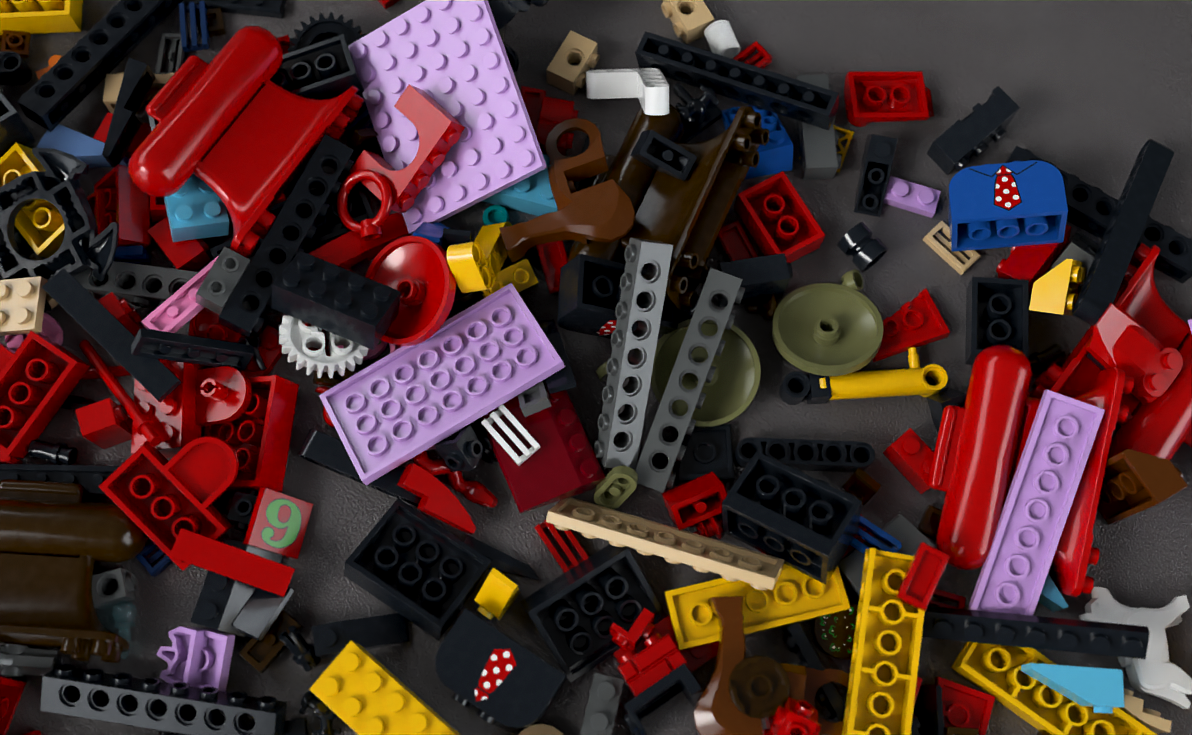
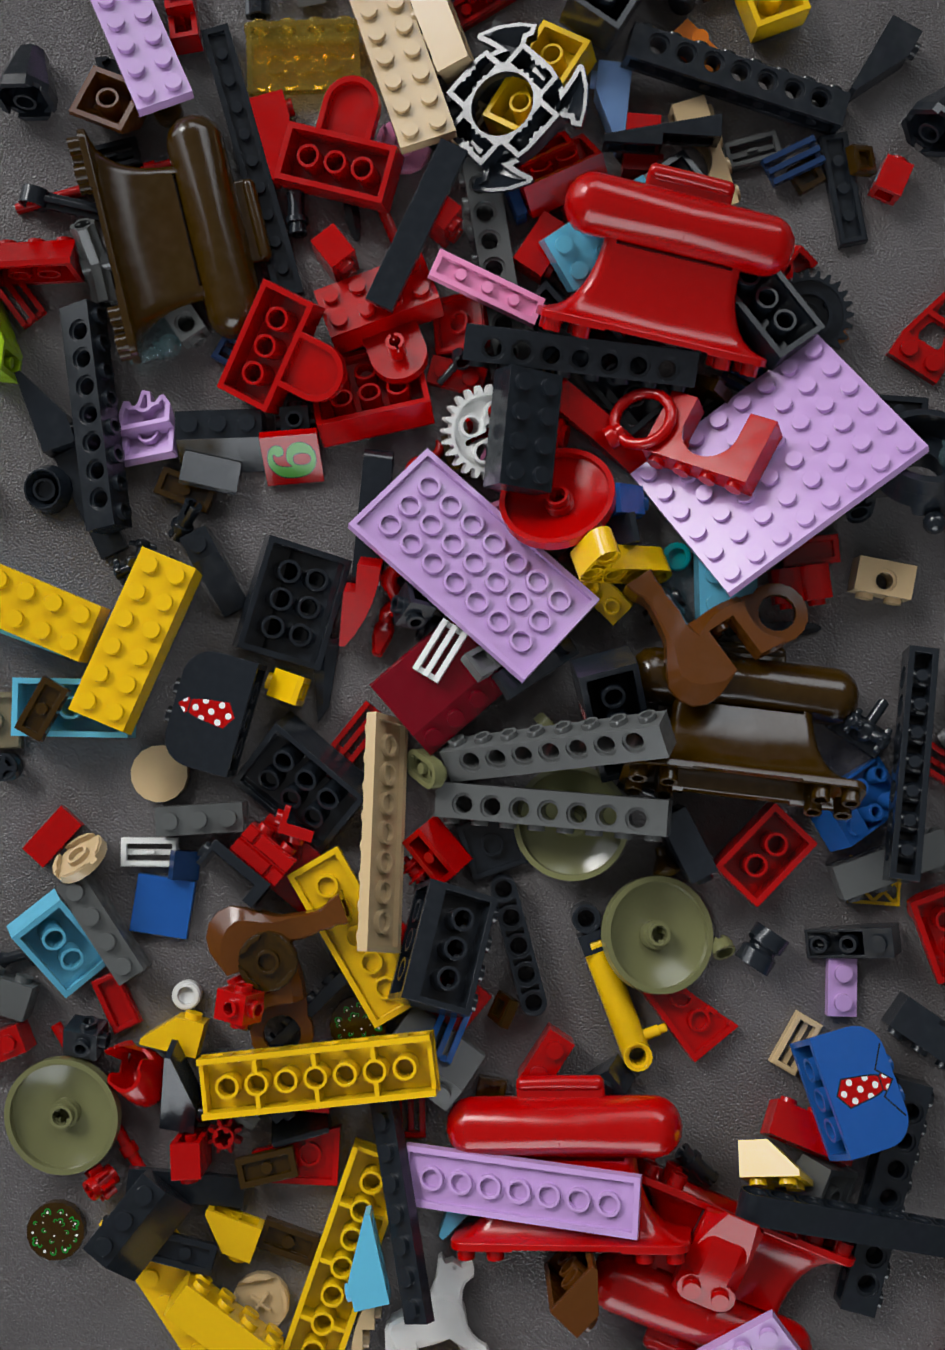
camera: 80 degrees right, 15 degrees up
red bar [79,340,162,446] -> none
black plate [131,328,254,371] -> none
red tile [169,528,295,597] -> none
dark grey brick [196,246,250,315] -> none
red tile [536,240,568,294] -> none
white beam [586,68,669,115] -> none
black slope [630,129,697,181] -> none
red tile [717,221,758,262] -> none
red tile [895,542,950,611] -> none
black slope [965,277,1029,365] -> none

